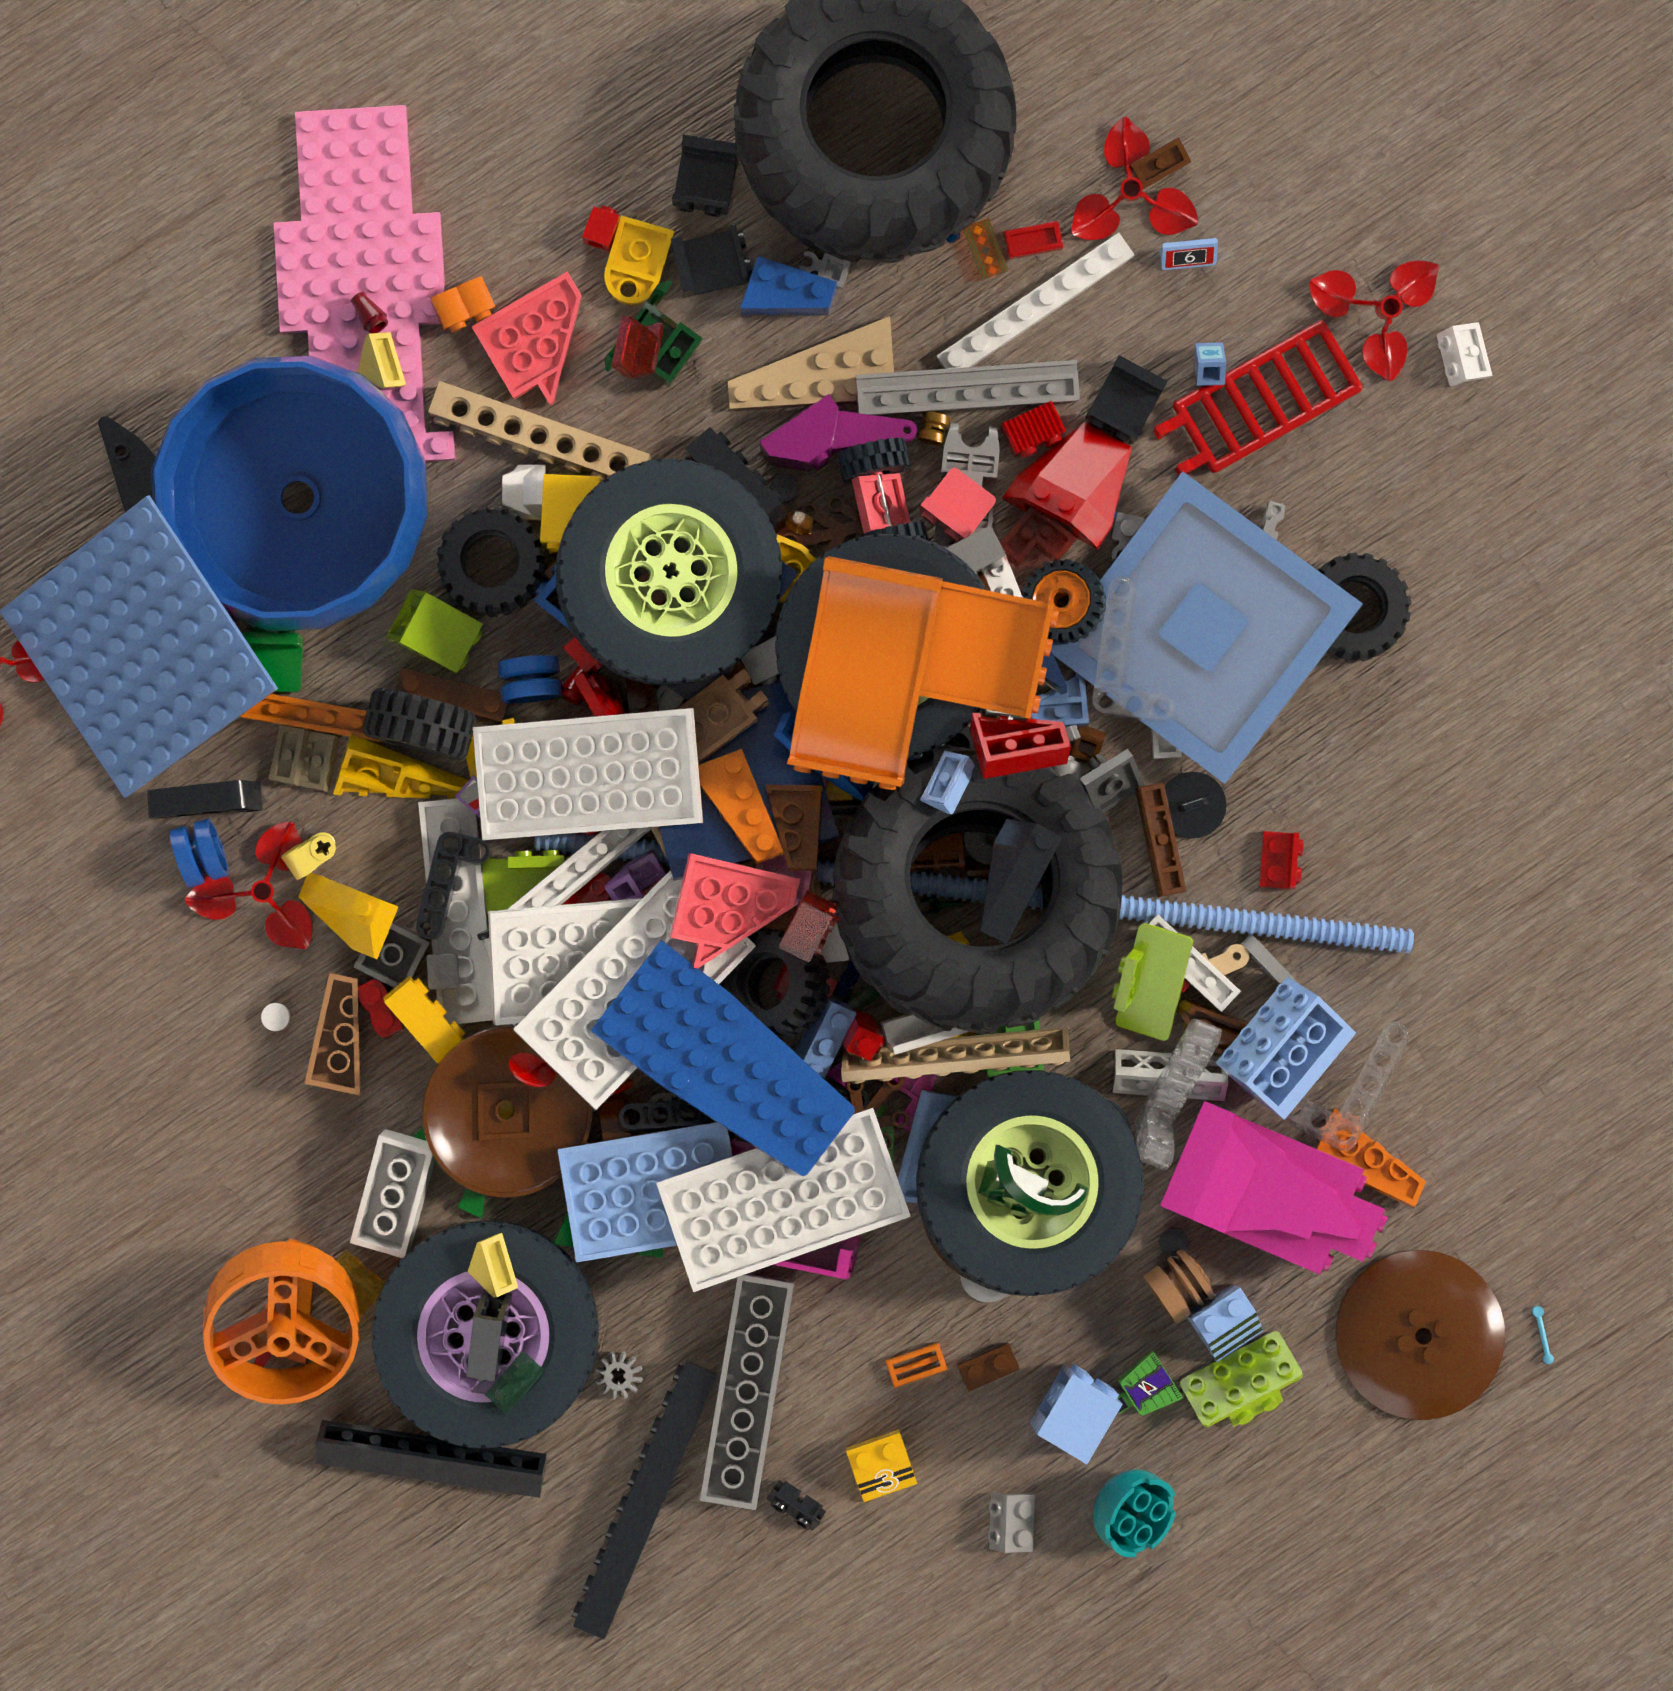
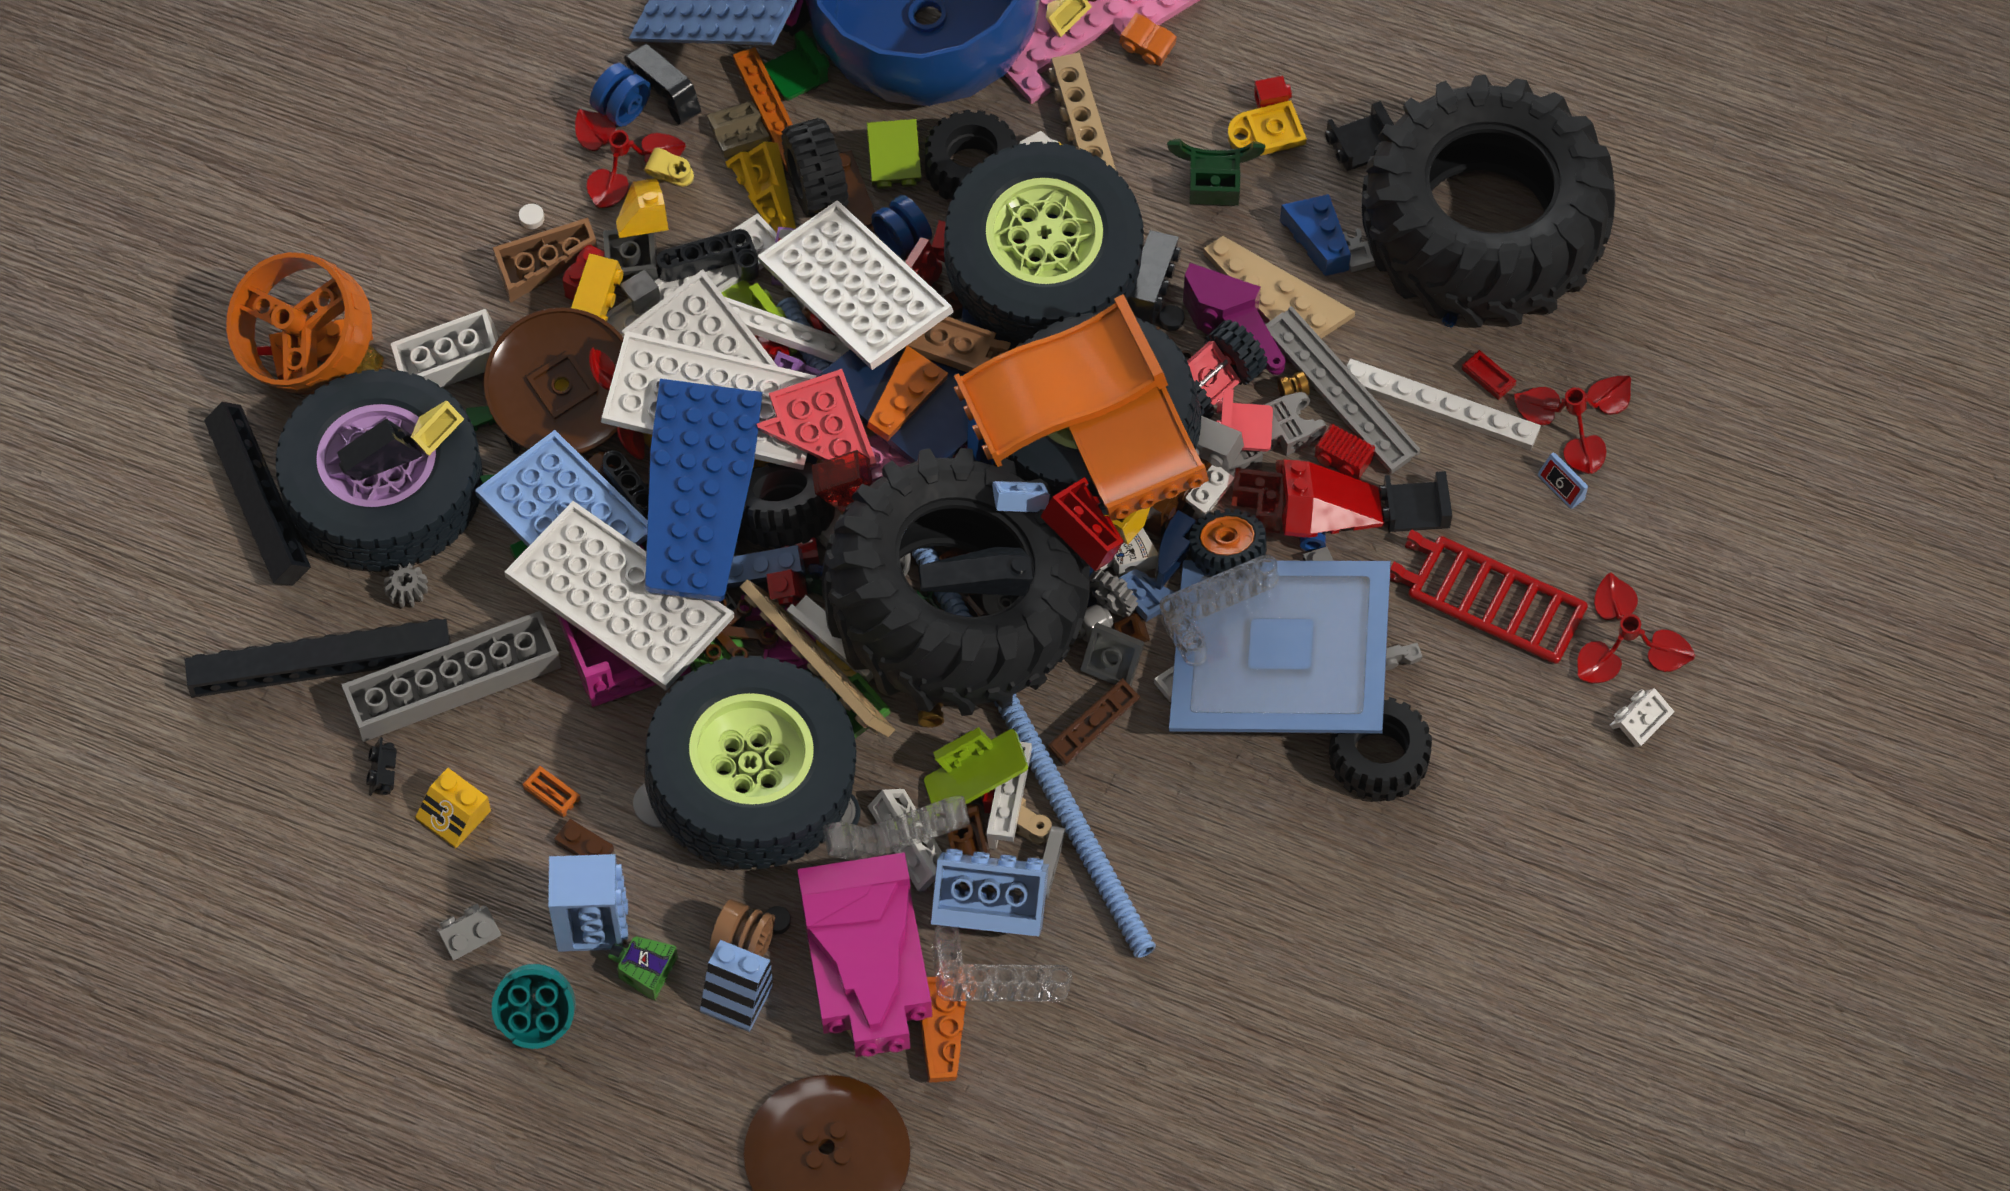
camera: 65 degrees right, 25 degrees down
coral wing [472,271,582,406] -> none
clear green tile [485,1351,546,1415] -> none
clear red panel [611,316,664,379] -> none
black panel [671,224,752,298] -> none
reddish brown wing [765,784,823,871] -> none
clear orange tile [963,218,1008,281] -> none
dark green piece [978,1145,1089,1217] -> none
reddish brown plate [1129,137,1191,189] -> none
black shield [1165,772,1227,838] -> none
lime bracket [1180,1331,1303,1427] -> none
medium blue brick [1194,342,1226,386] -> none
red bracket [1258,831,1304,890] -> none

